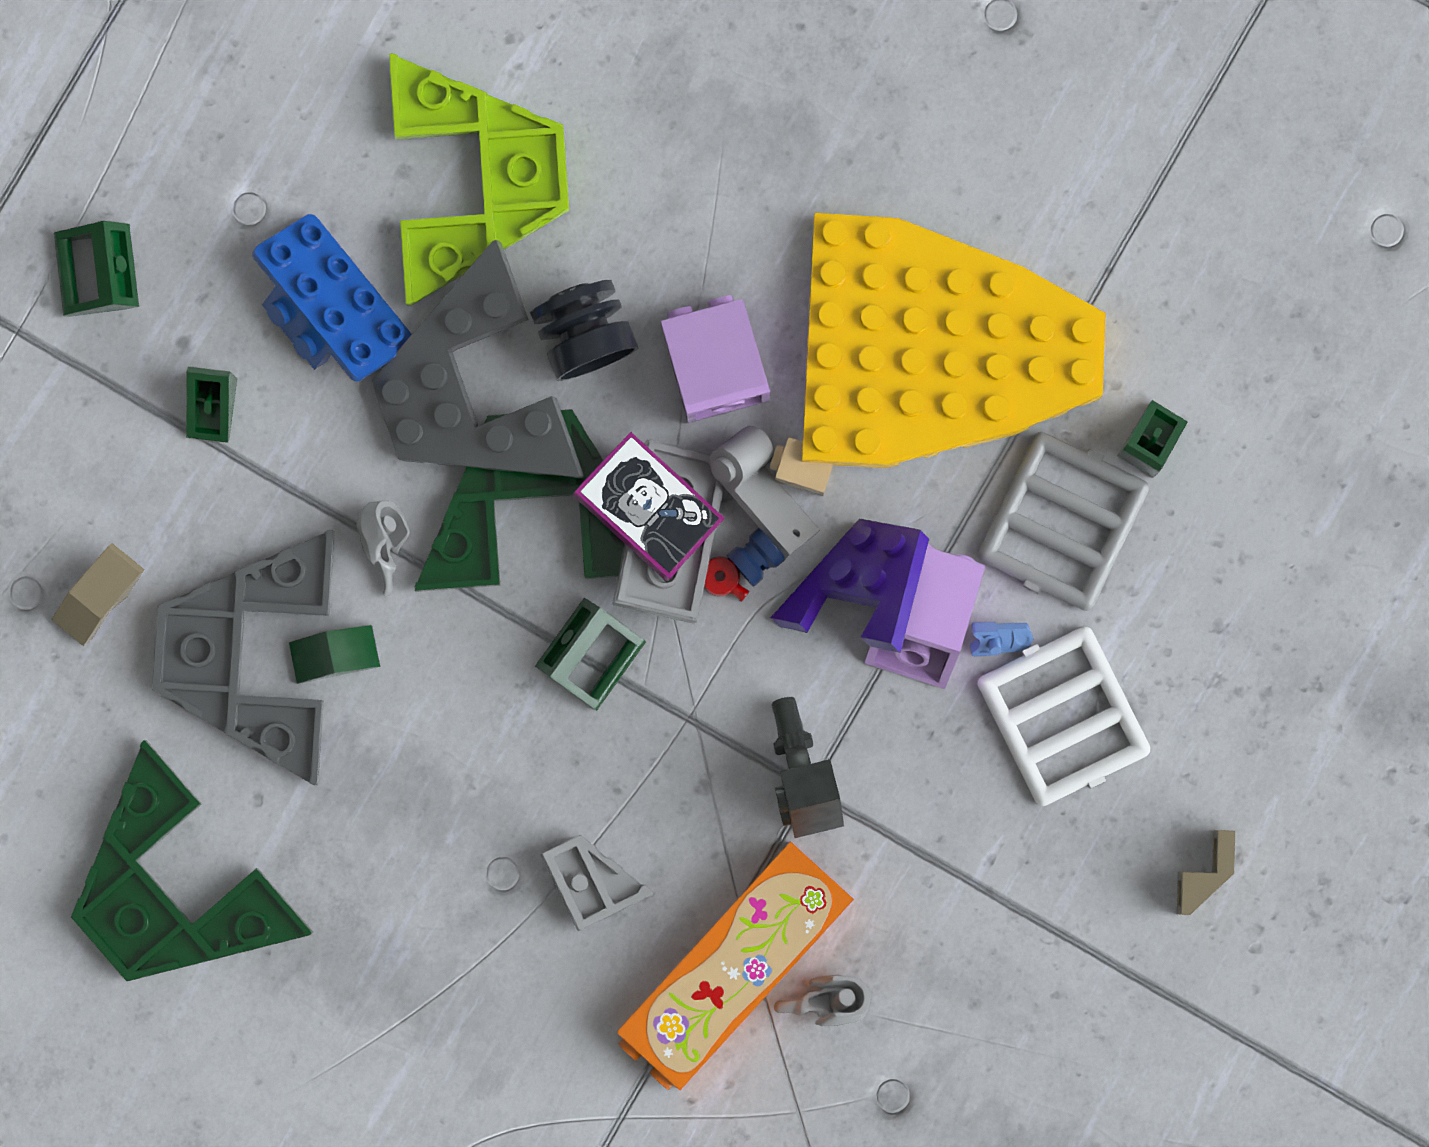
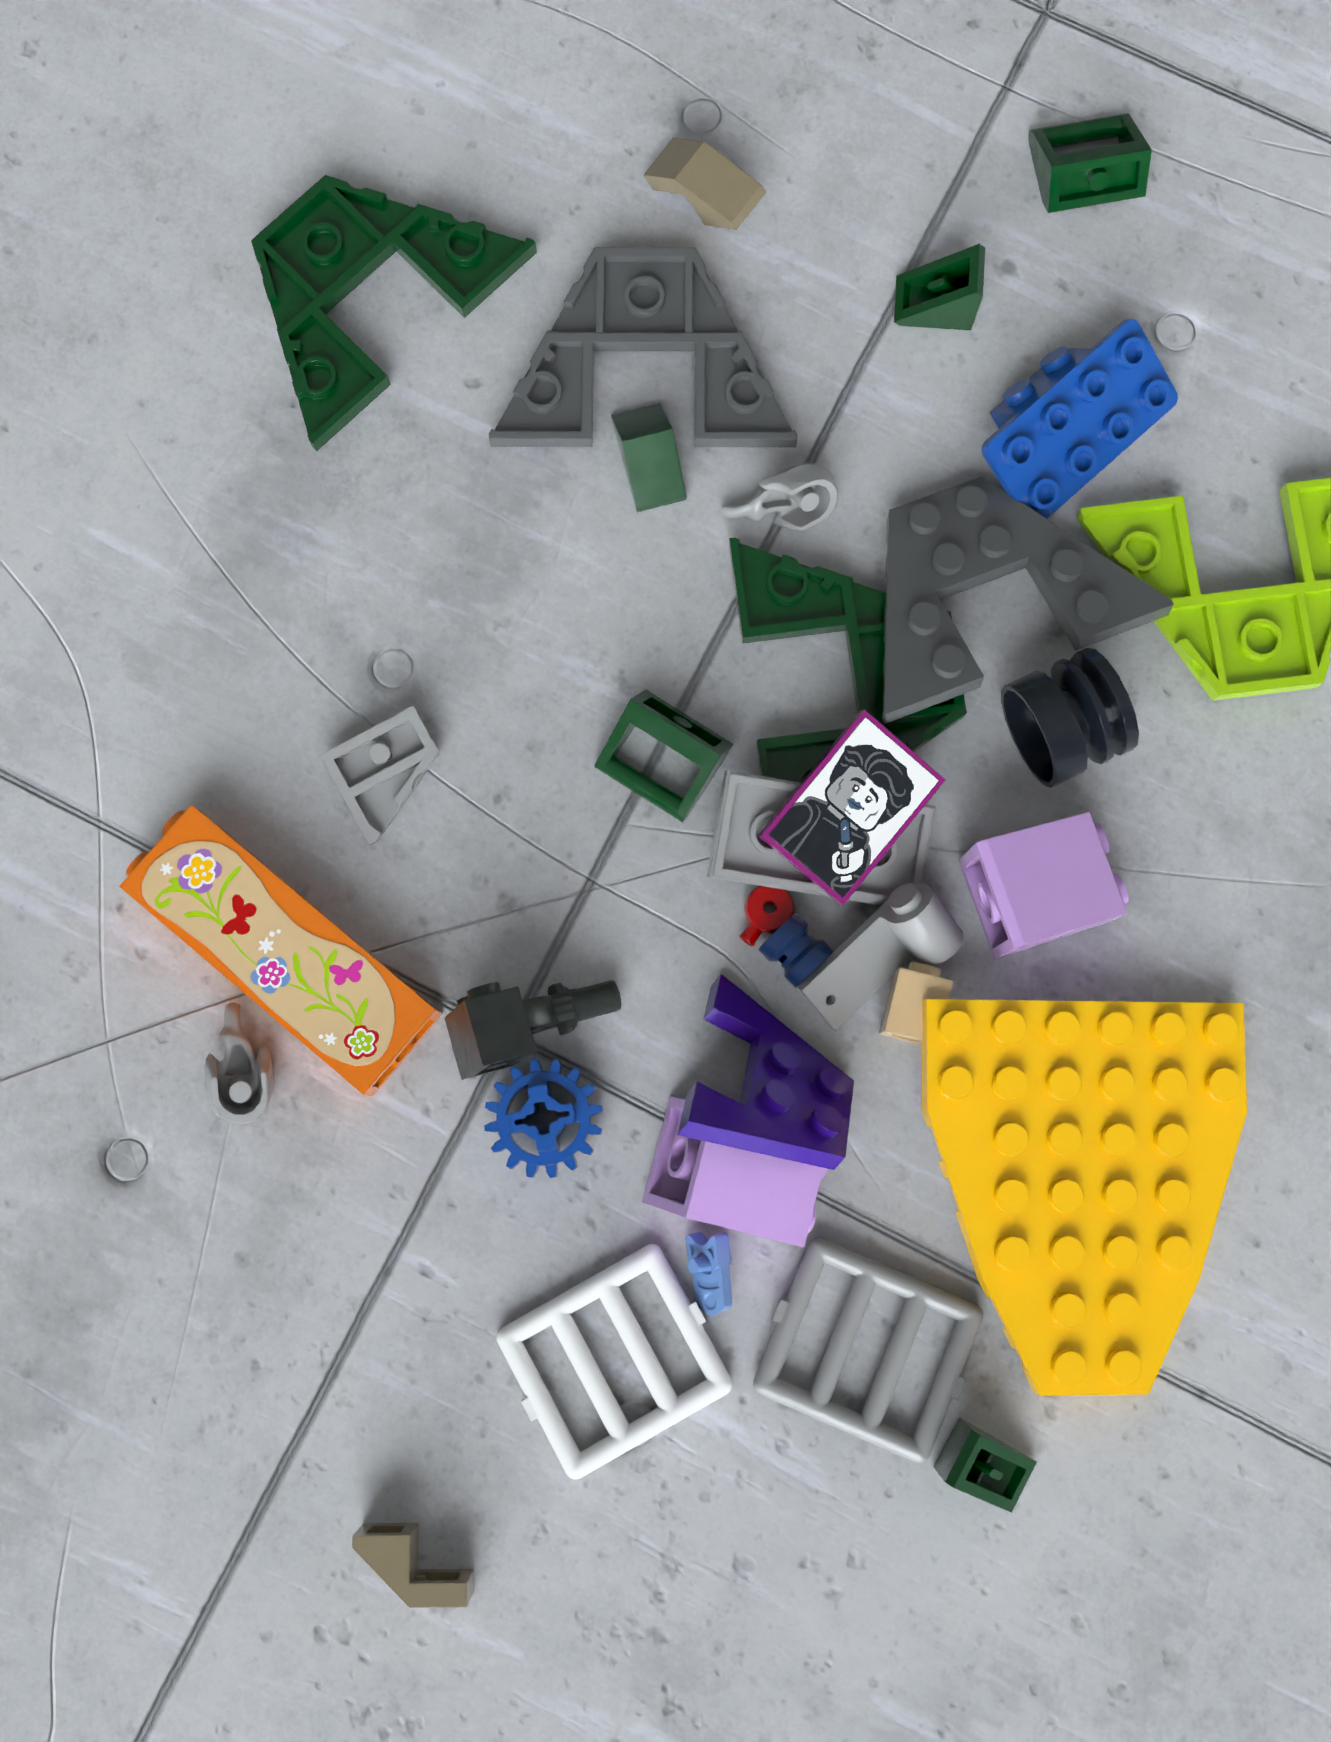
camera: 90 degrees right, 5 degrees down
none -> blue gear [484,1059,603,1178]

